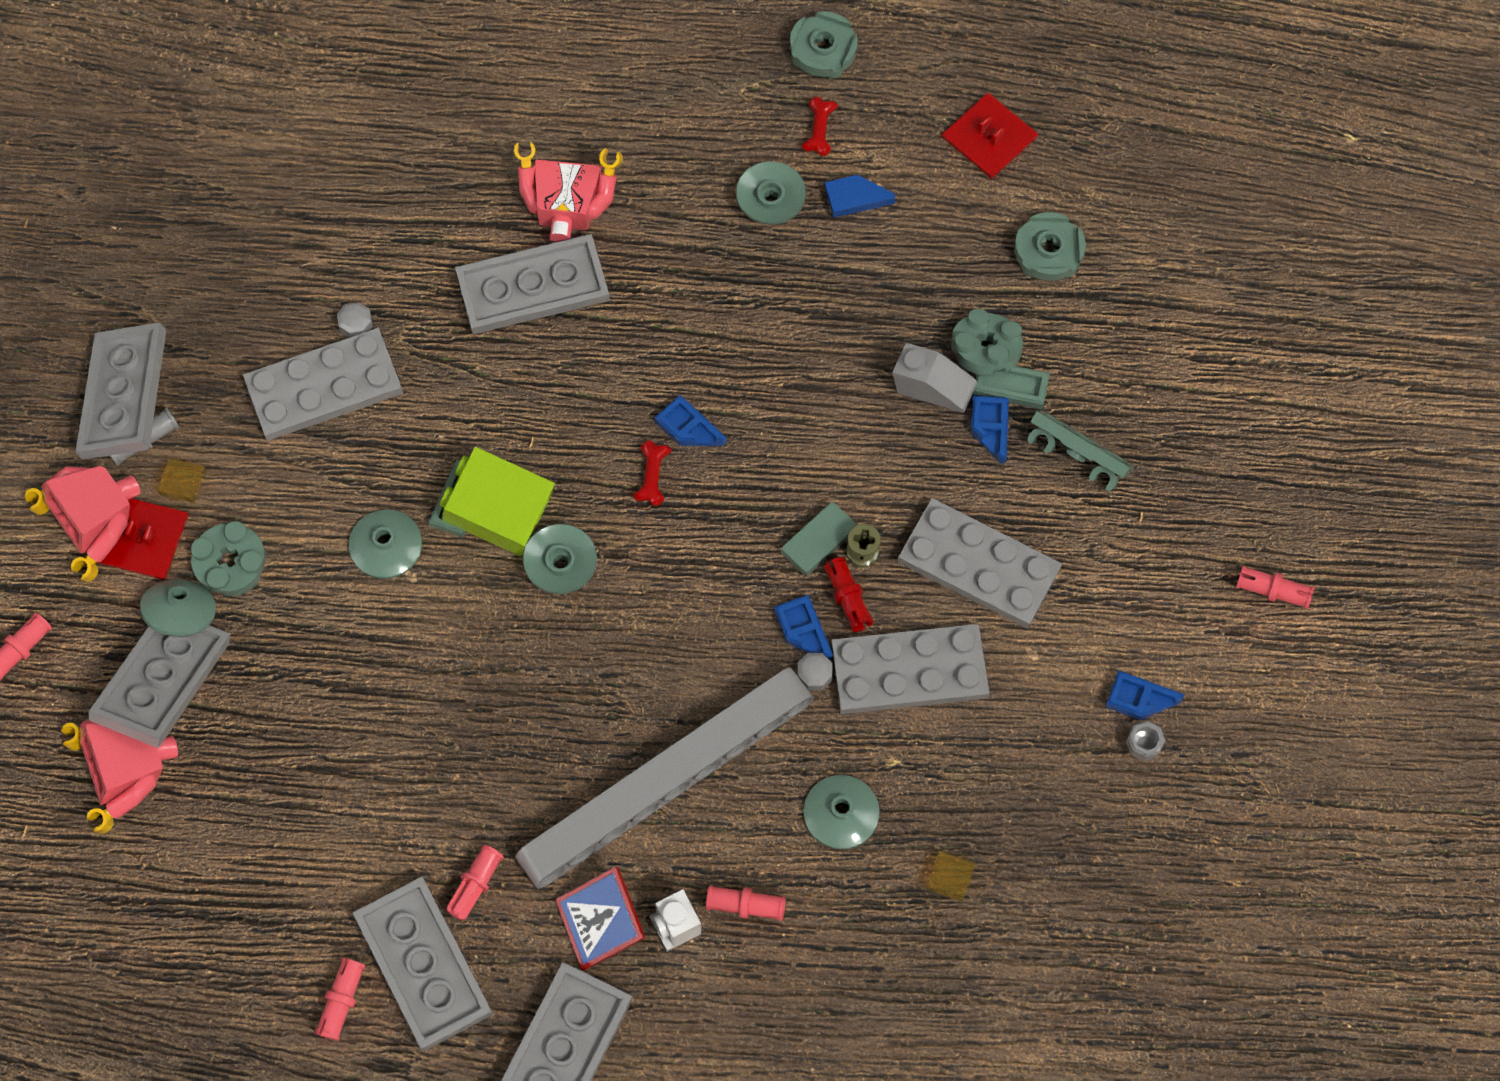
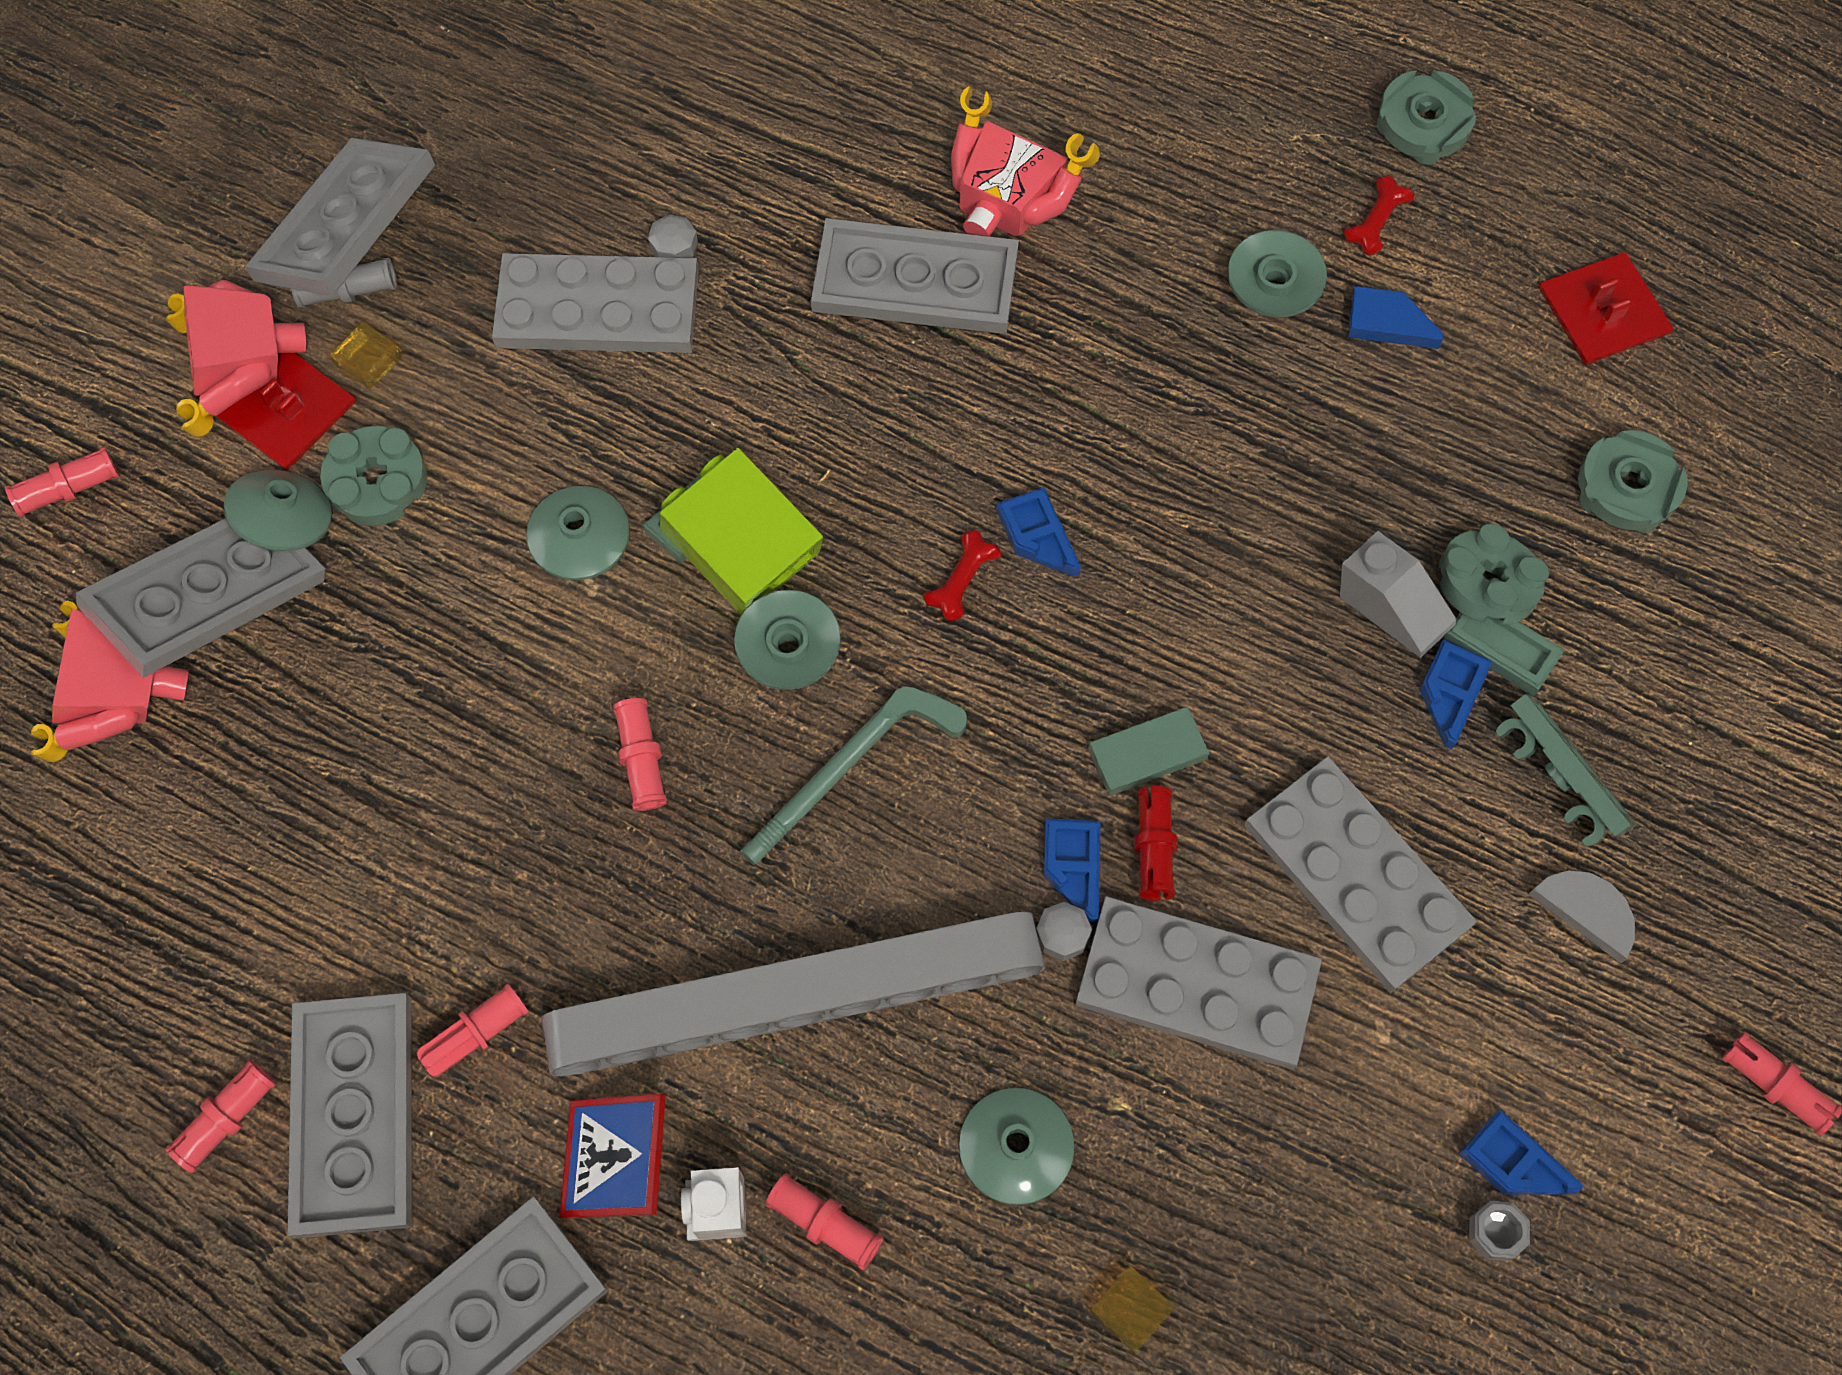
camera: 25 degrees right, 0 degrees up
olive bush [846,524,881,568] -> none
none -> coral pin [613,698,667,811]
none -> sand green piece [740,686,967,866]
none -> light grey tile [1528,870,1635,963]

